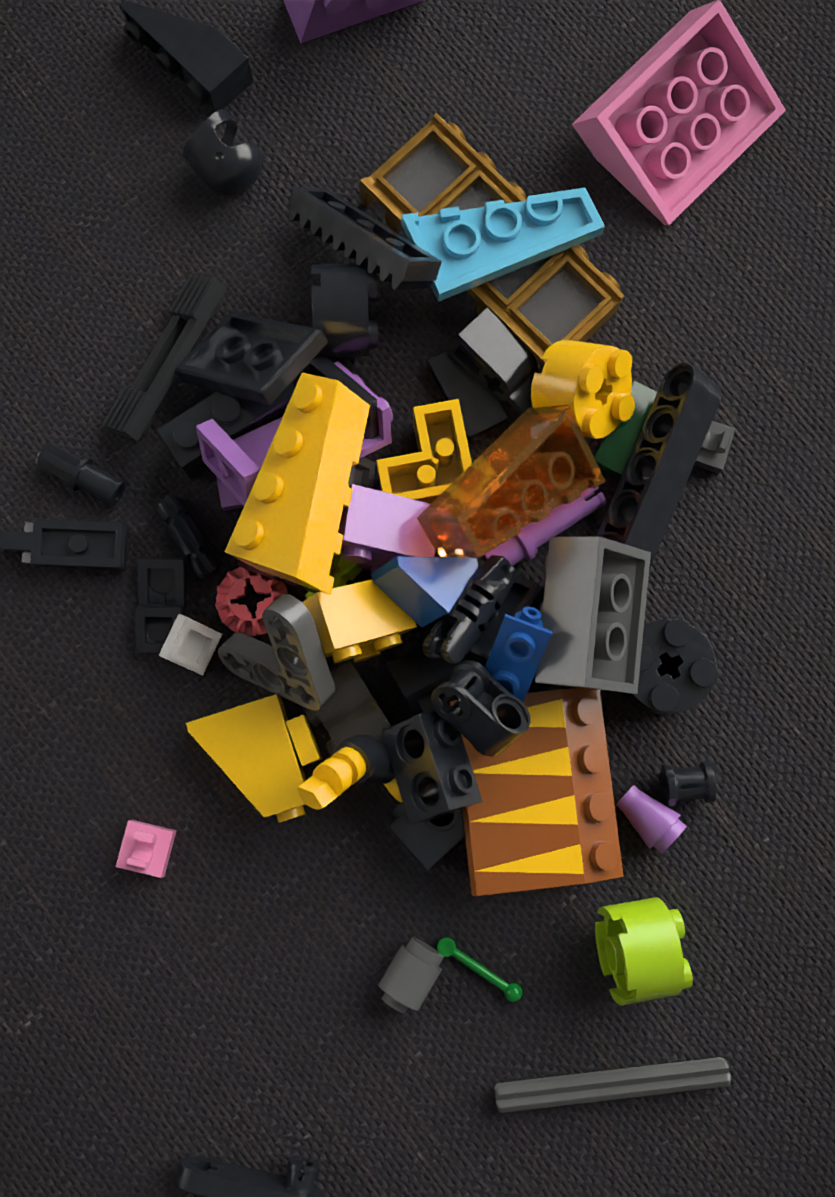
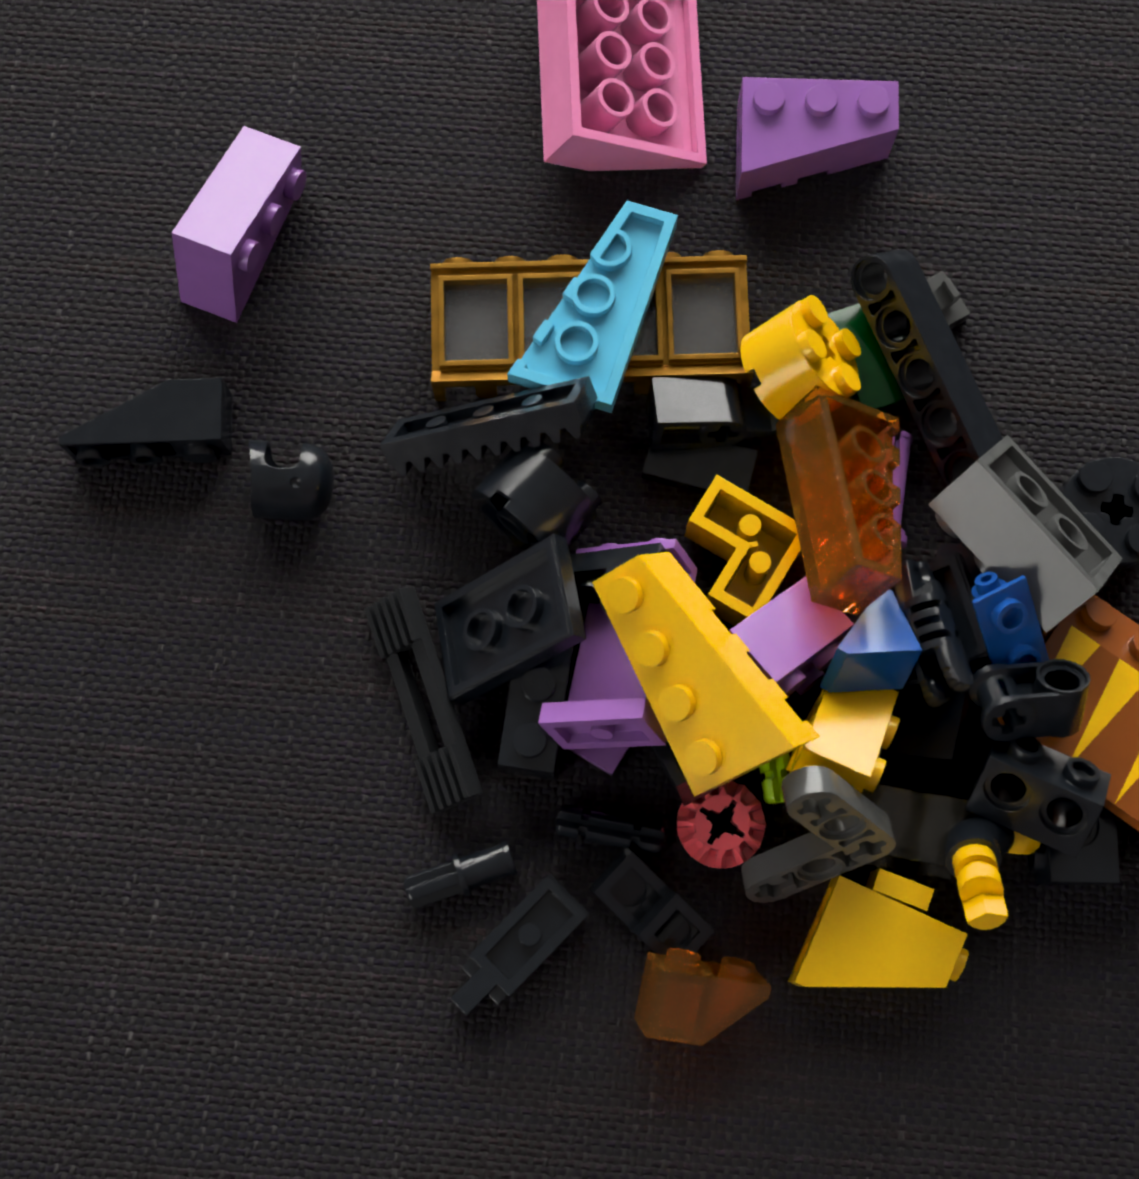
camera: 40 degrees left, 5 degrees down
bright pink tile [116,820,177,878] -> none
white tile [159,614,222,675] -> none
none -> clear orange slope [634,948,771,1046]
none -> medium lavender wedge [736,77,899,200]

